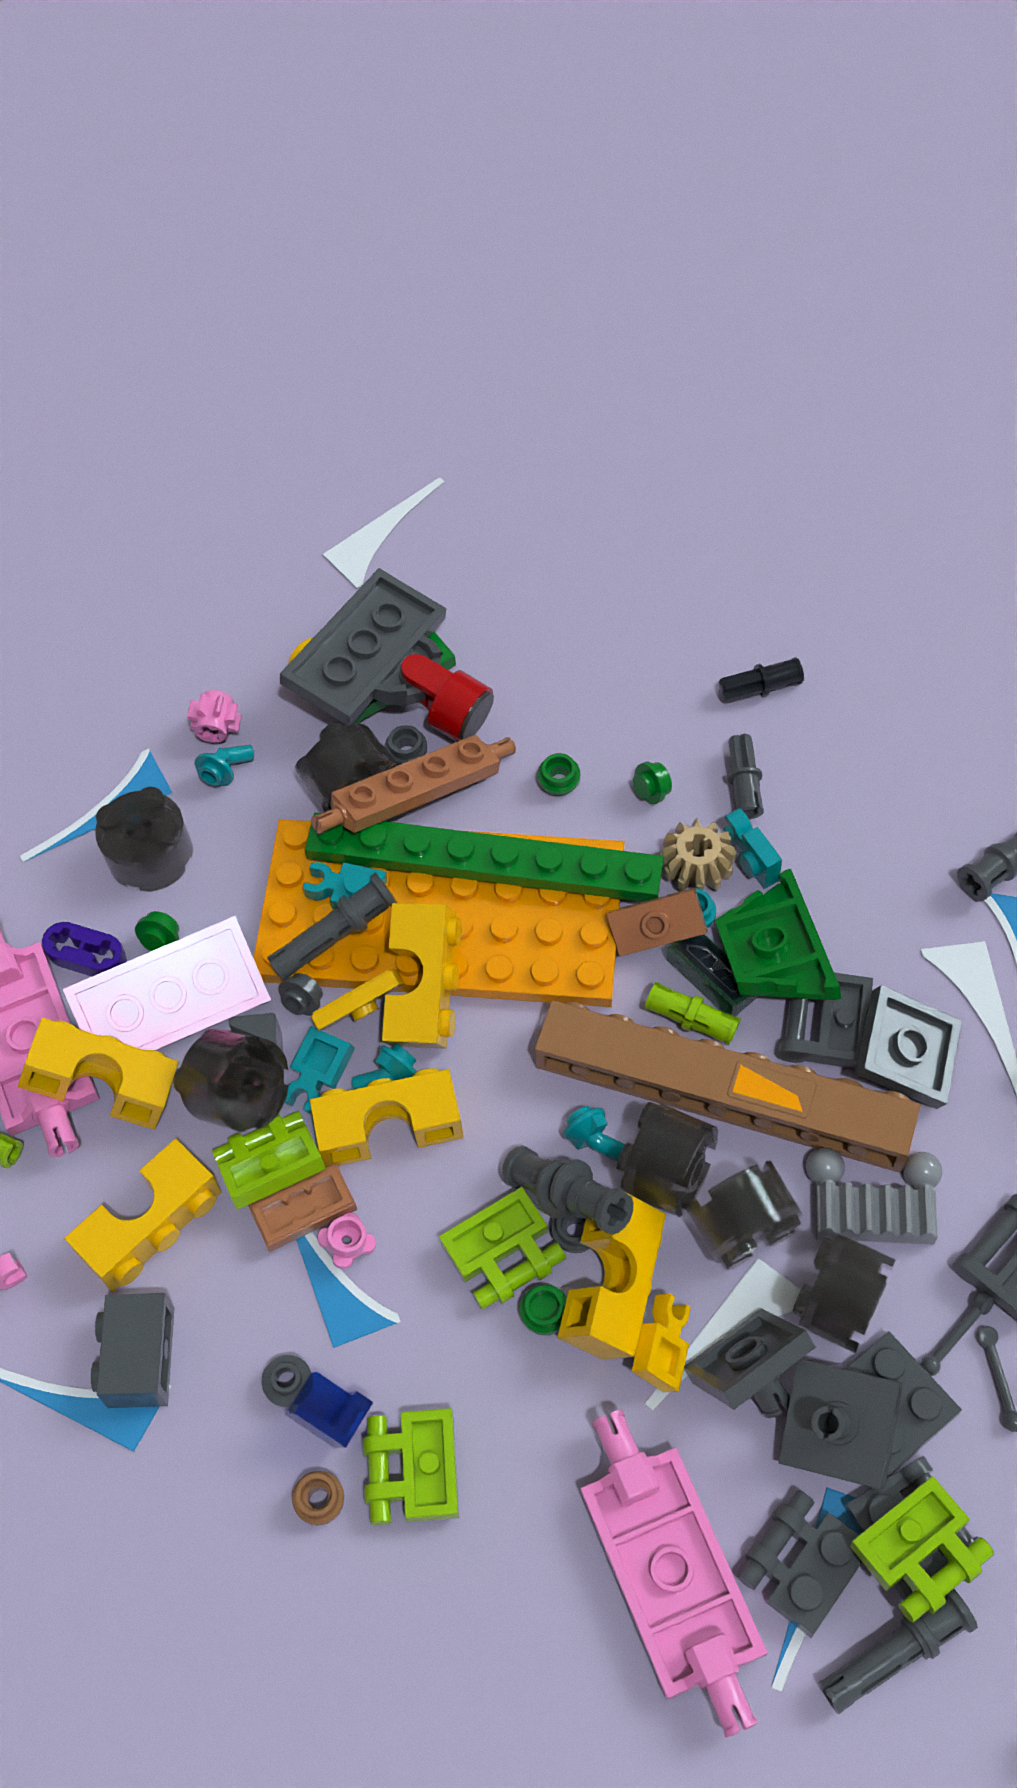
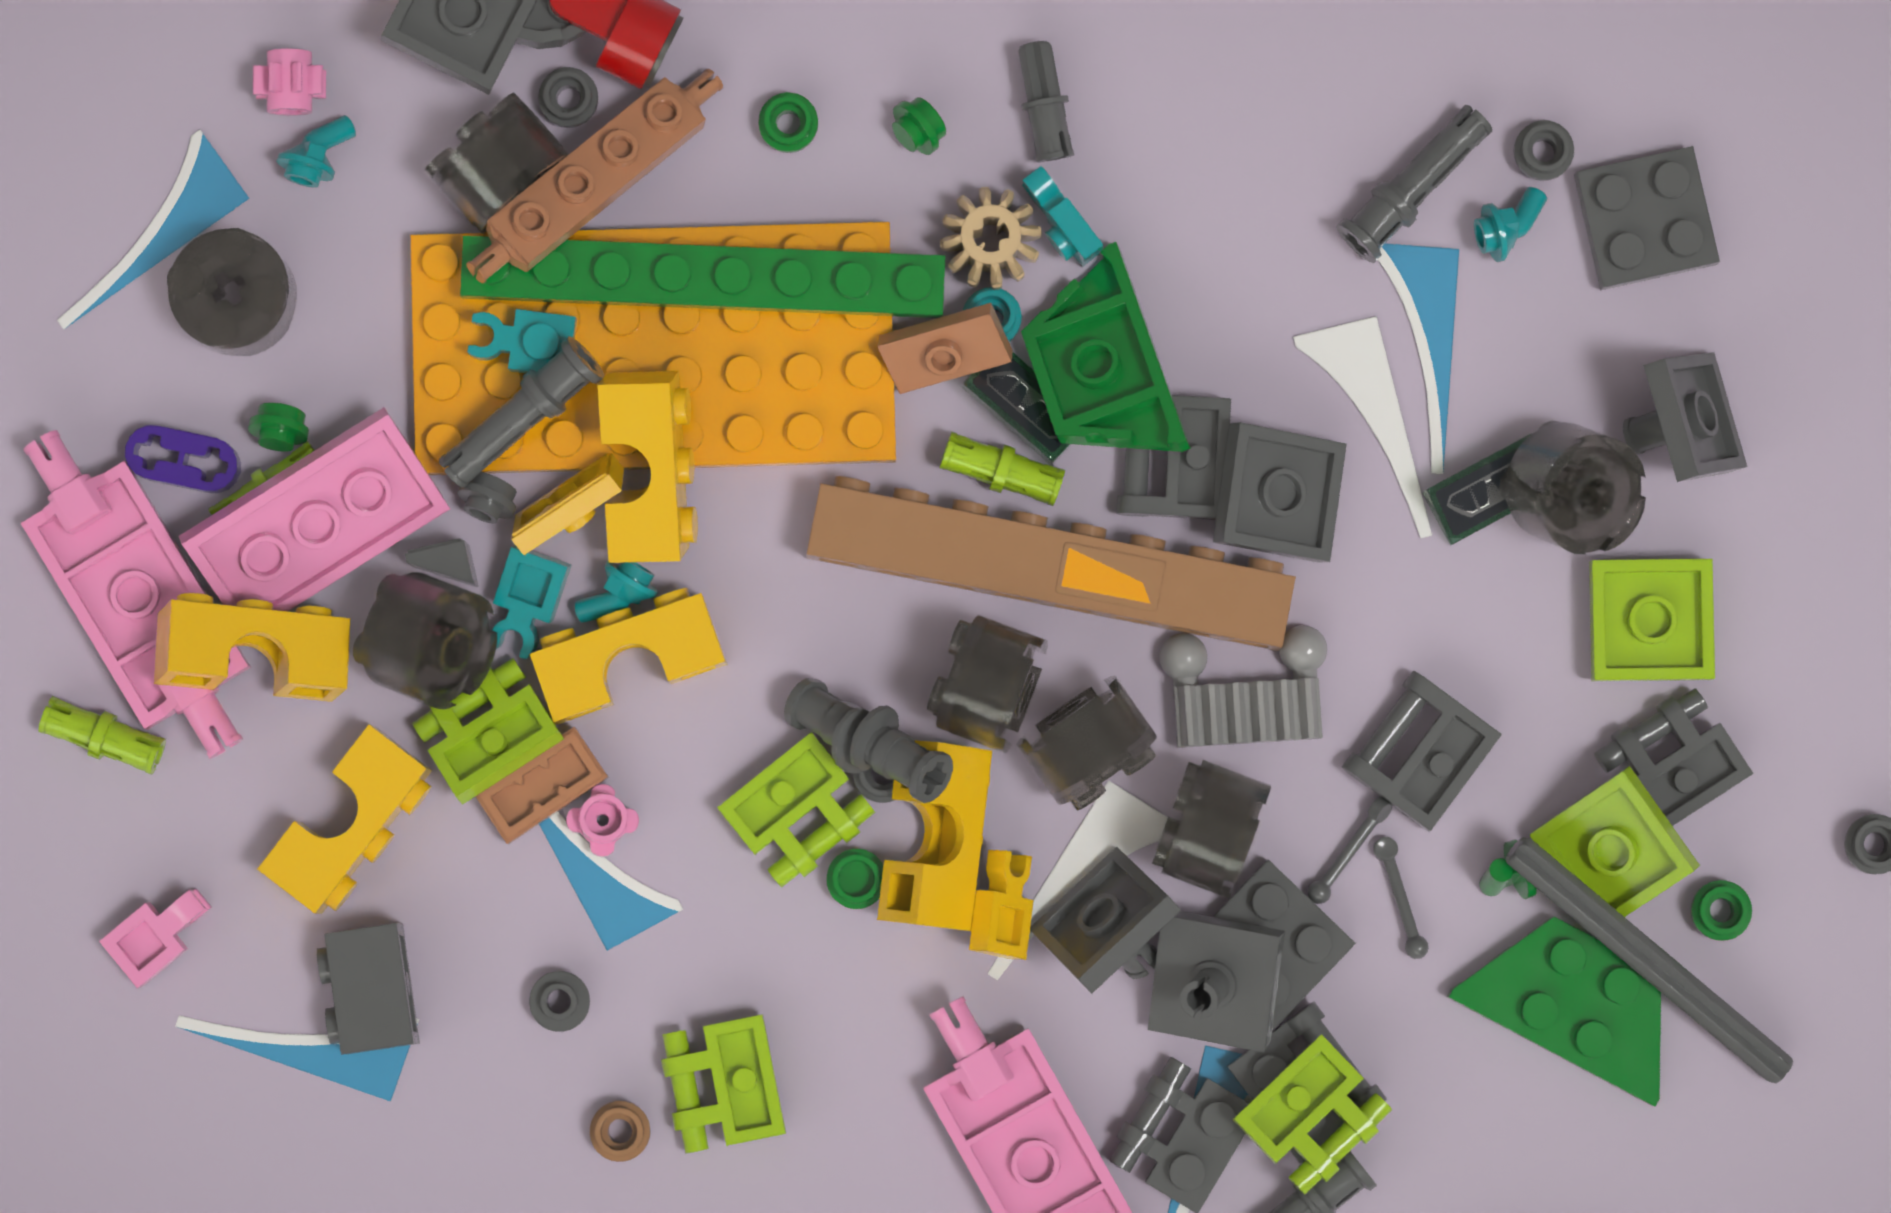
camera: 15 degrees left, 25 degrees up
clear blue panel [285,1372,373,1448] -> none
teal plate [563,1106,630,1163] -> none

